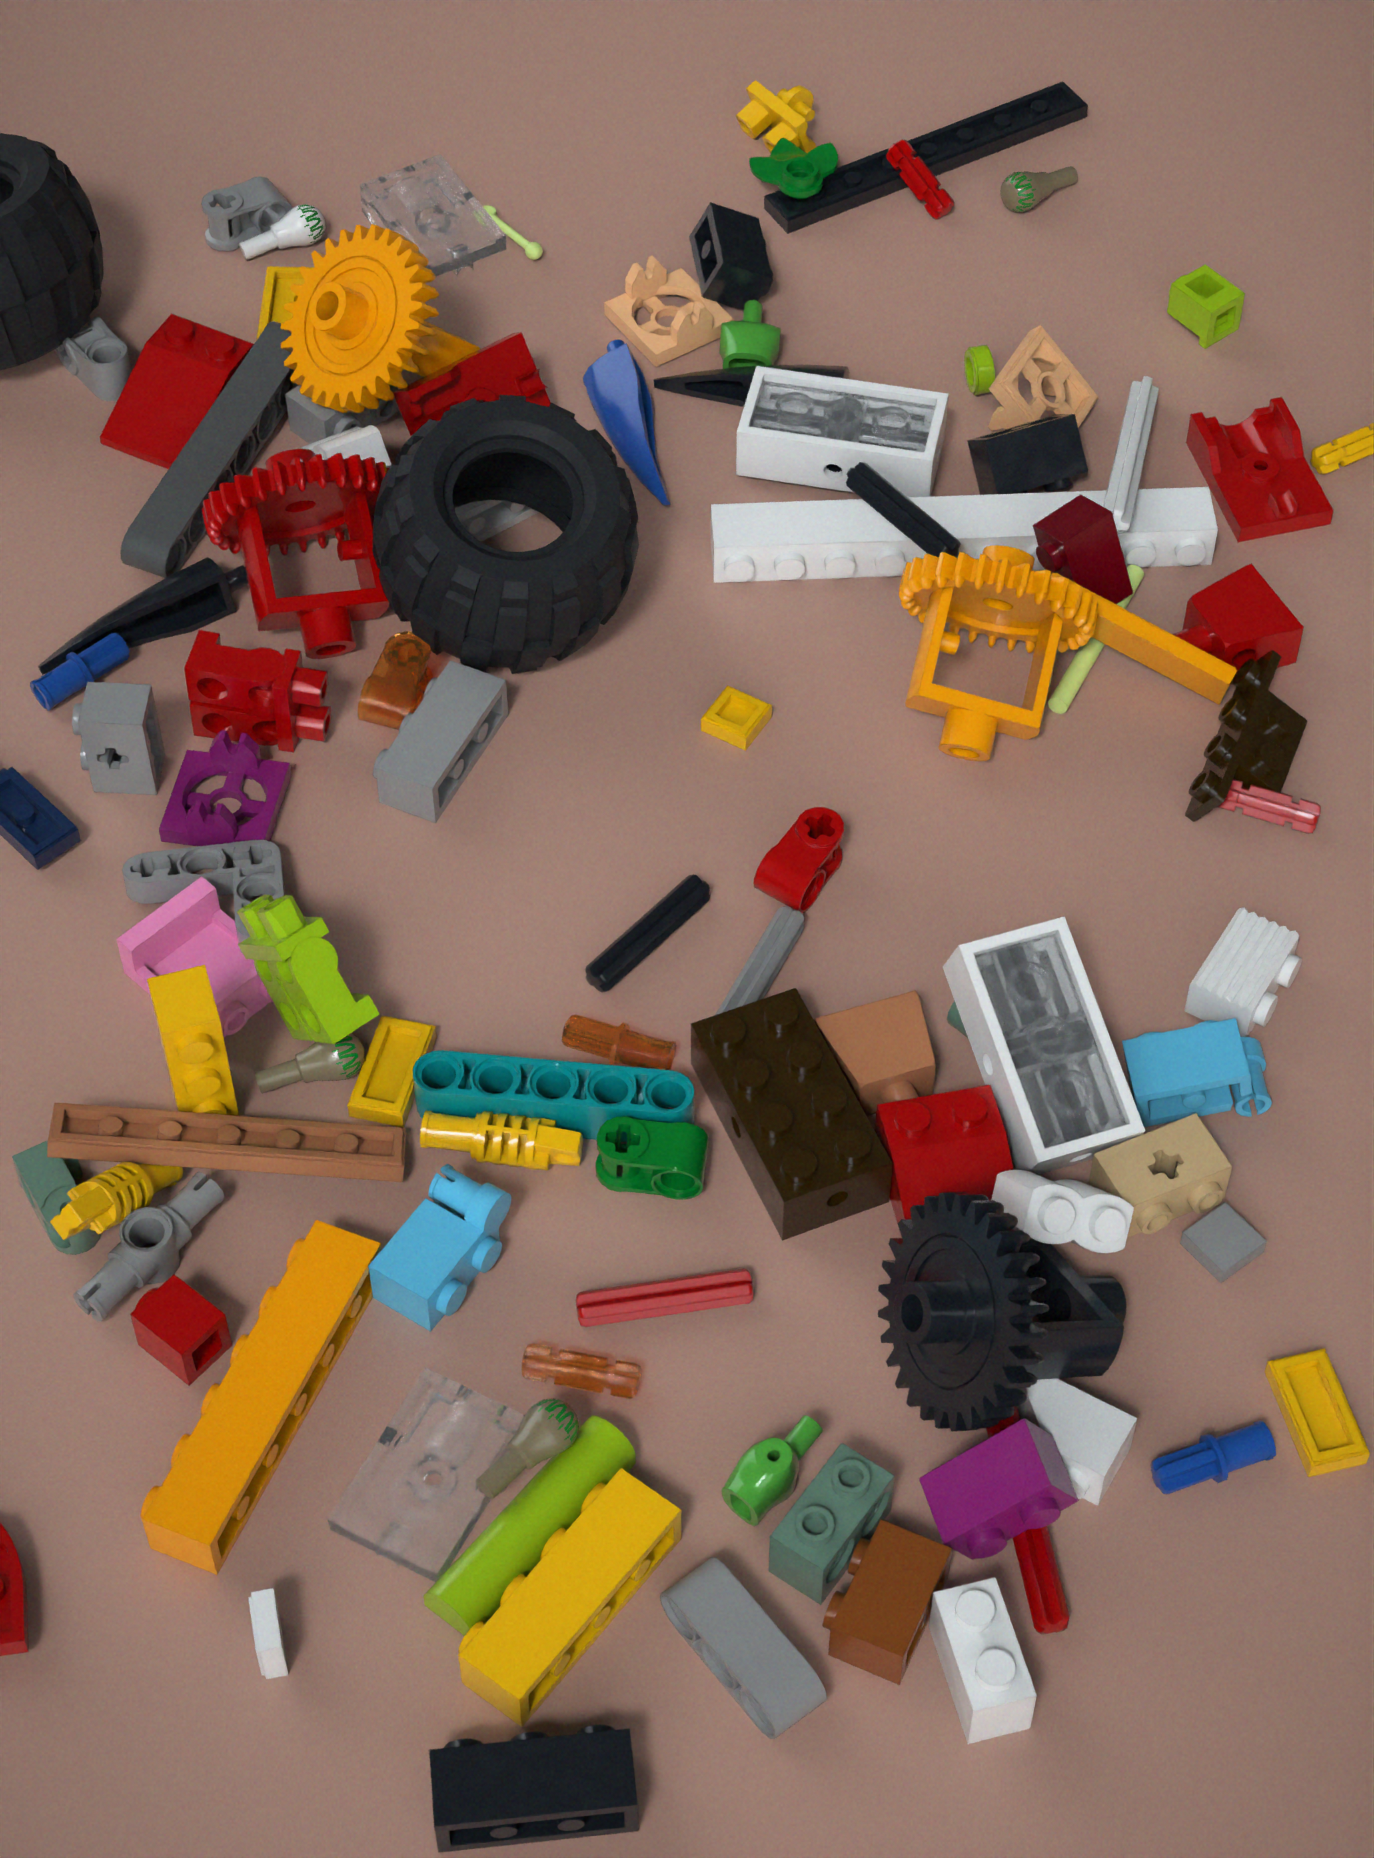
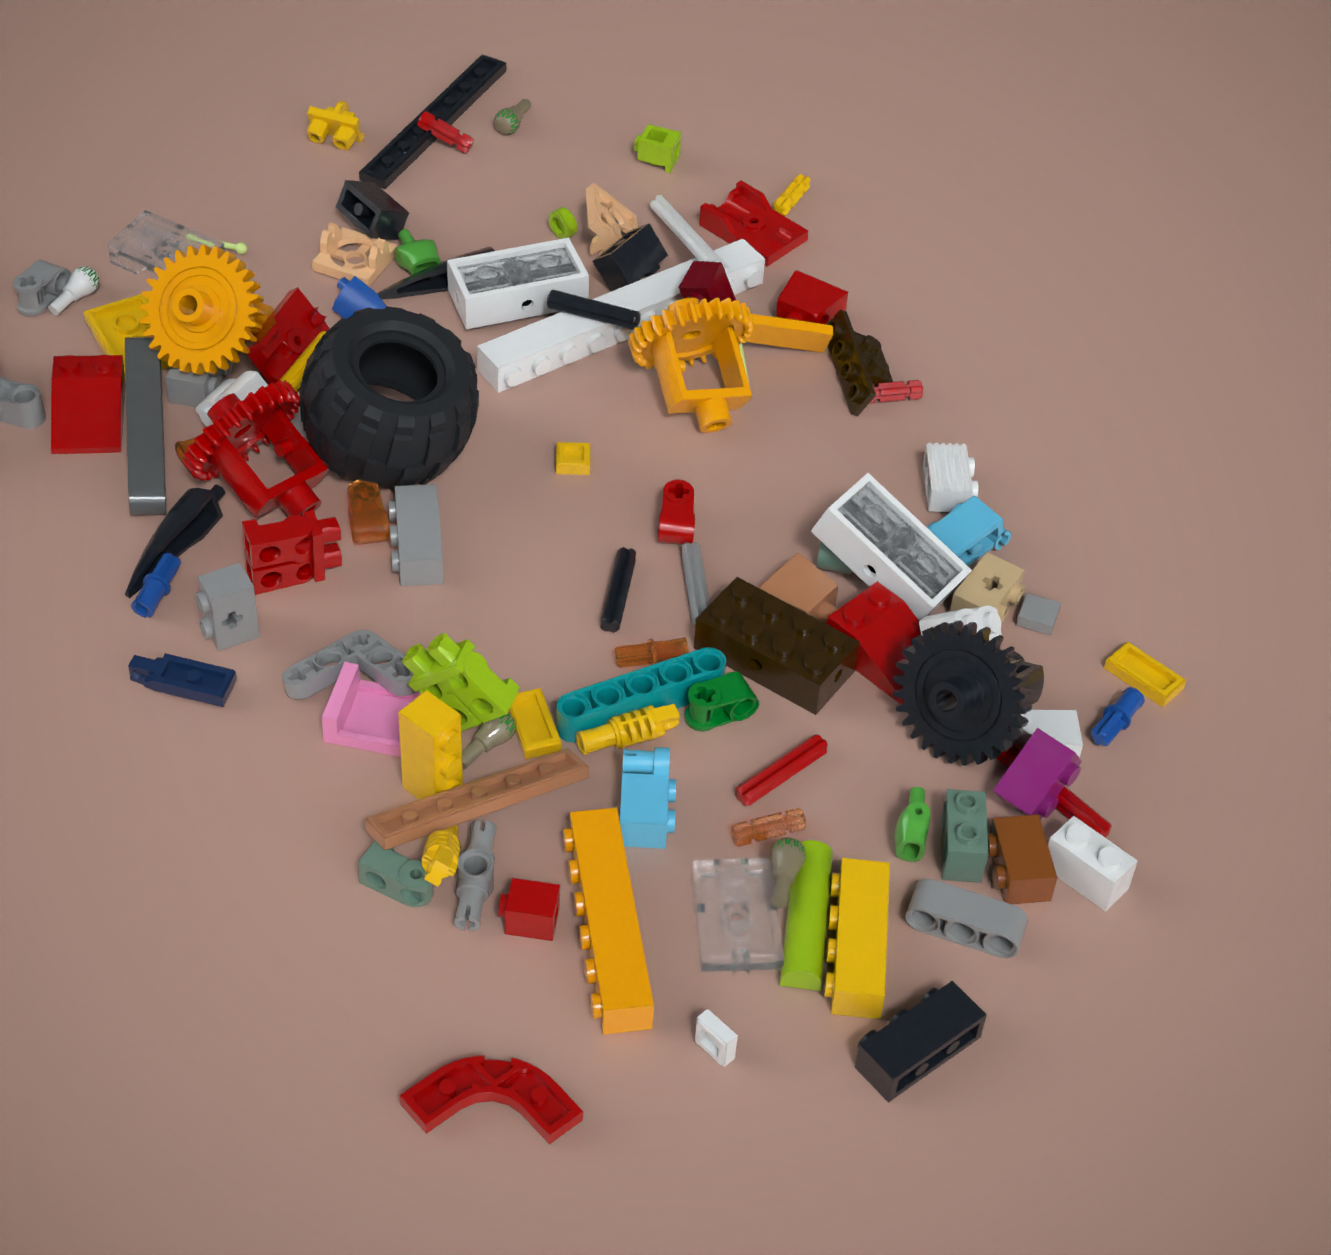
camera: 35 degrees left, 5 degrees down
magenta piece [159,730,291,846] -> none
green plate [749,138,838,199] -> none

